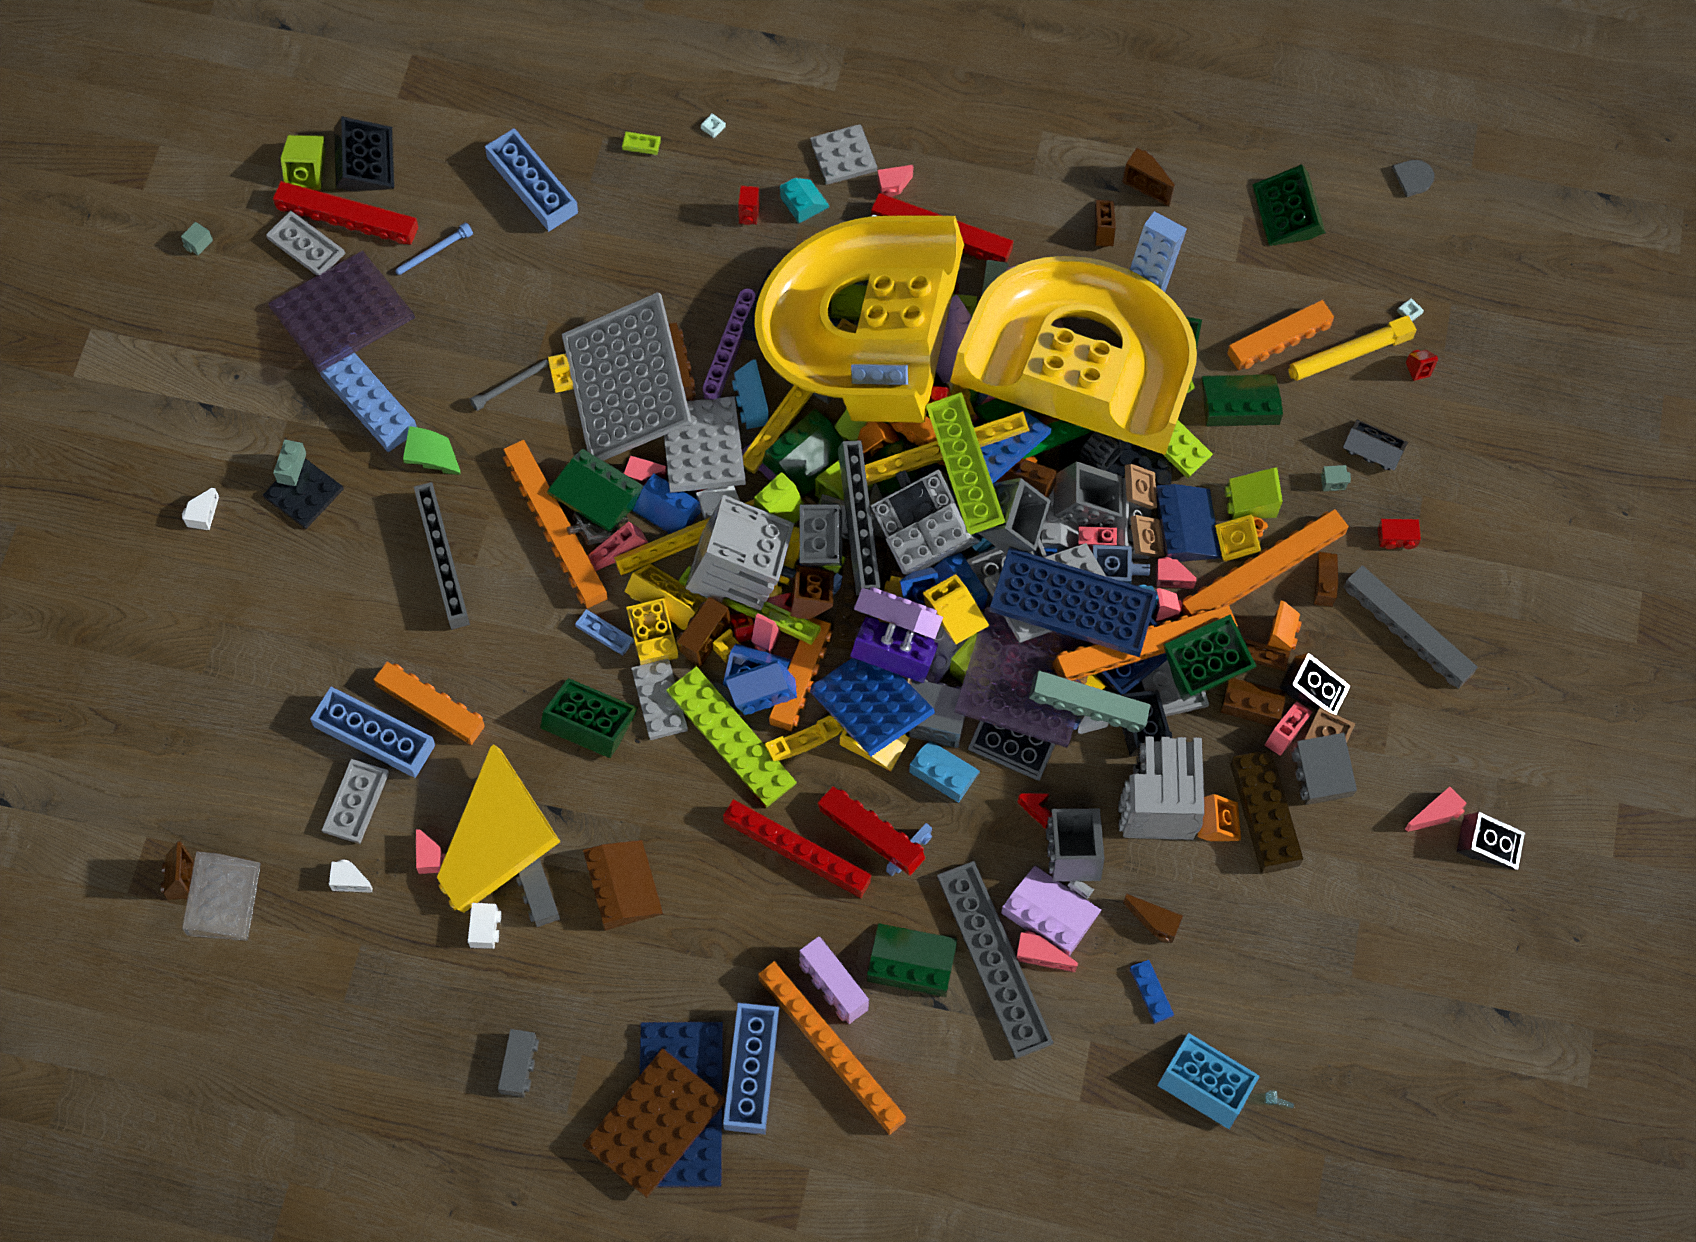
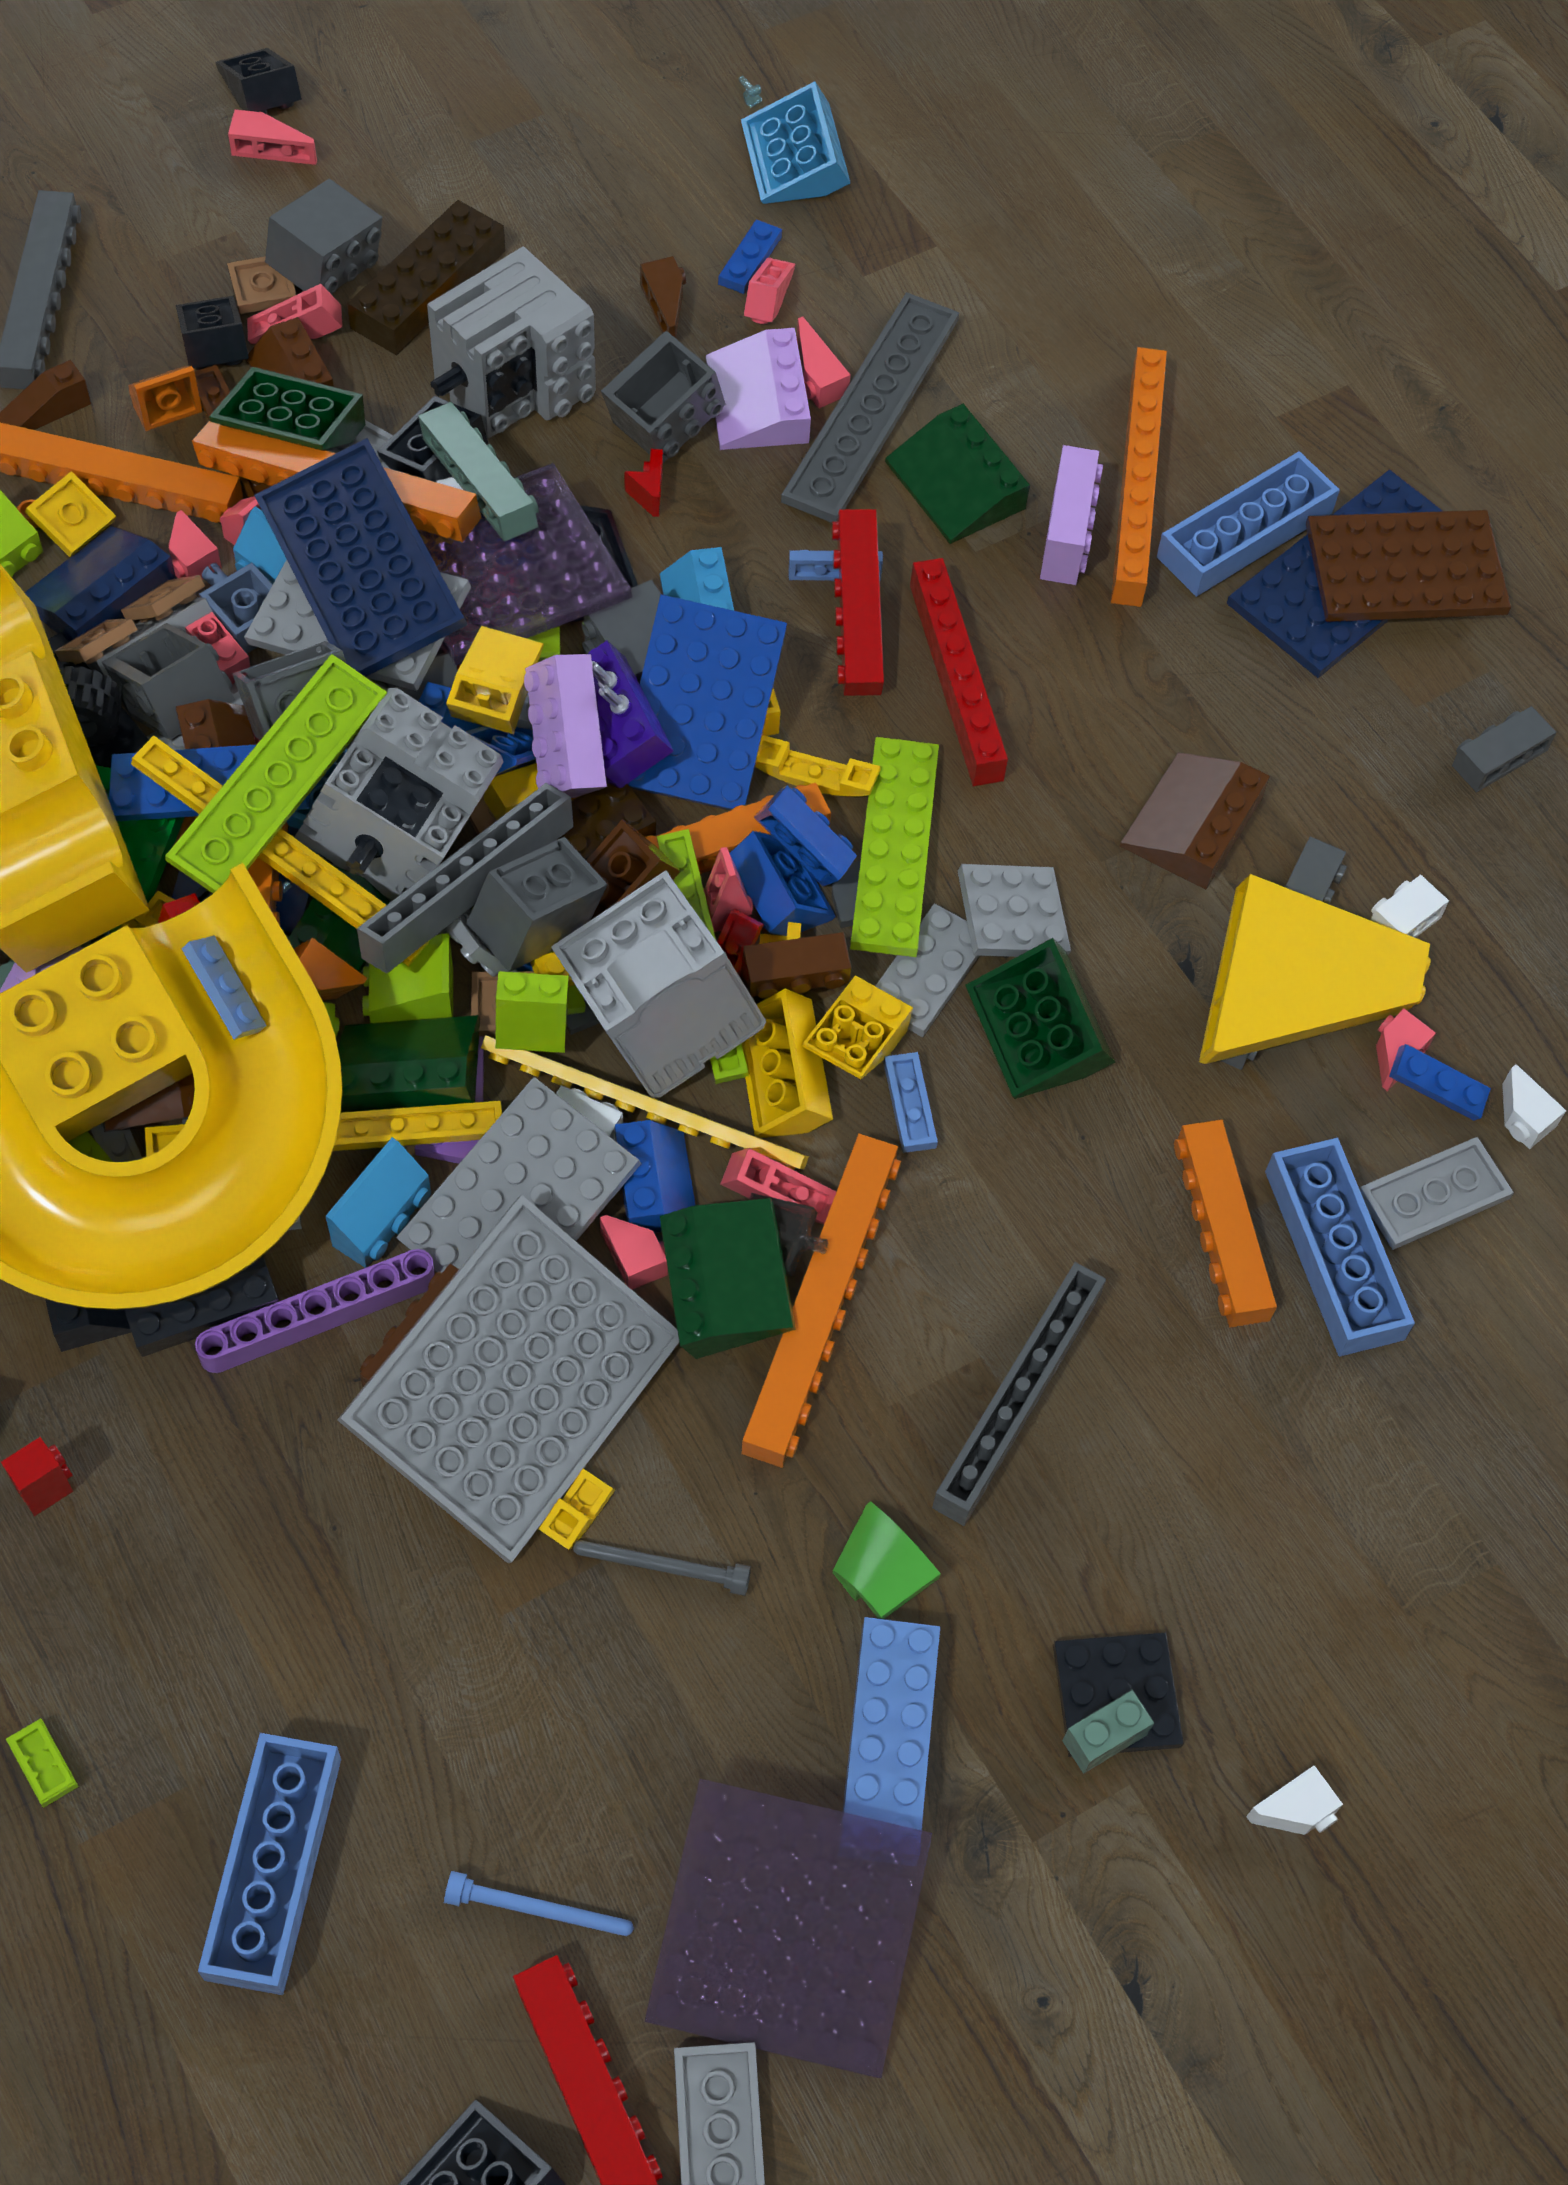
camera: 135 degrees left, 5 degrees down
none -> coral slope [744,258,795,324]
none -> light grey plate [958,864,1071,957]
none -> blue plate [1389,1044,1491,1121]

